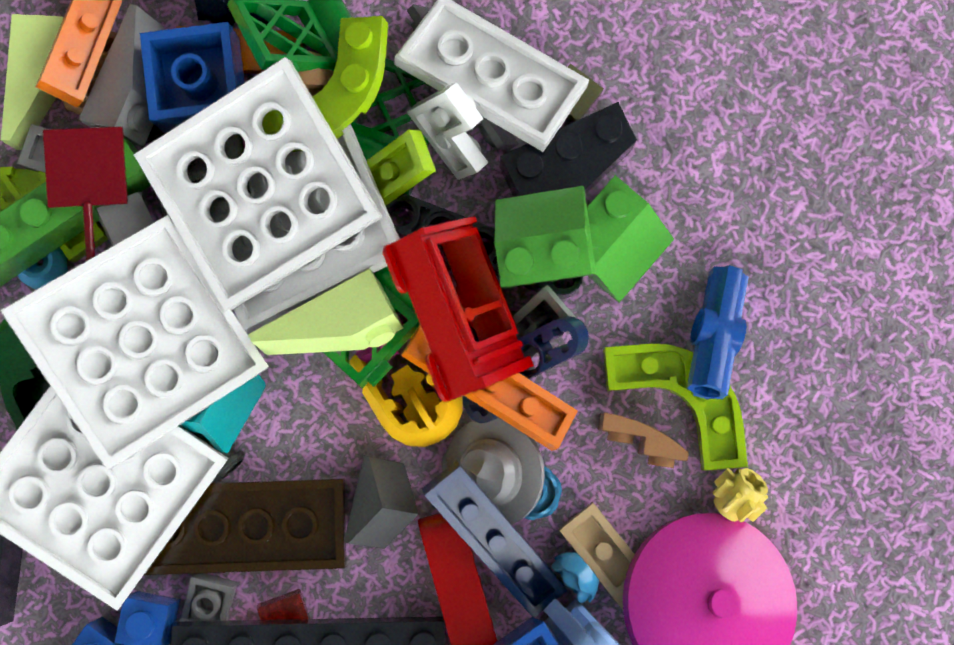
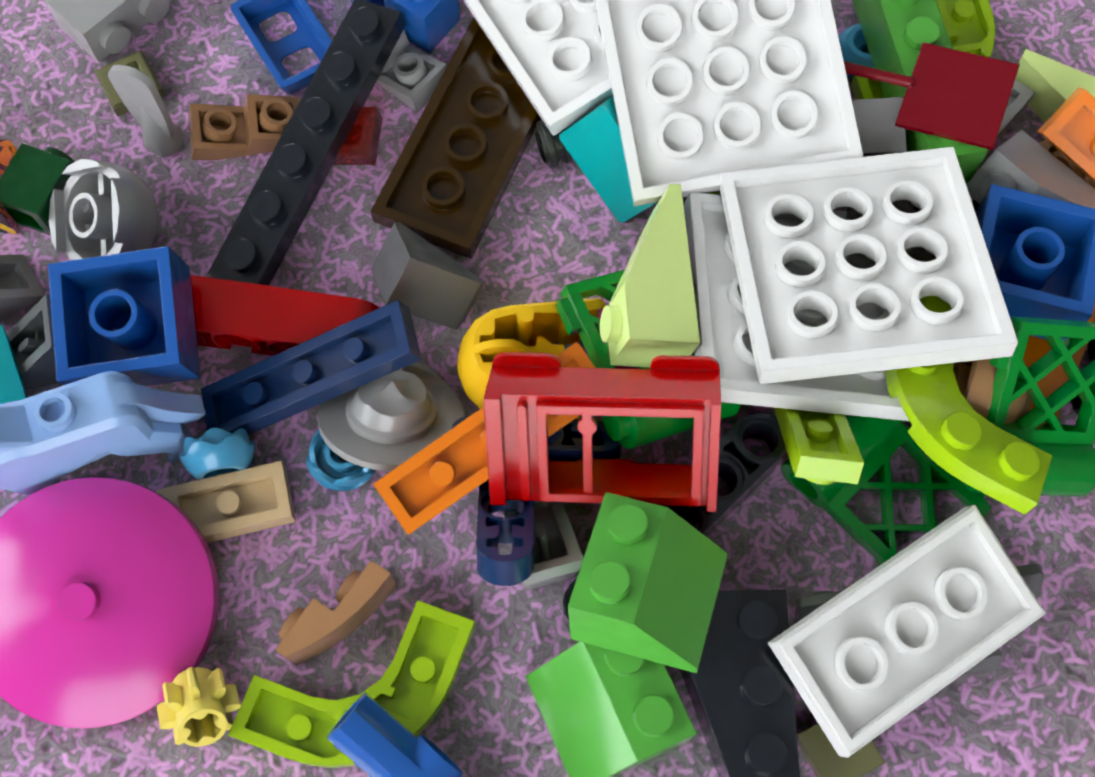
camera: 120 degrees right, 15 degrees down
white plate [407,82,489,180] -> none

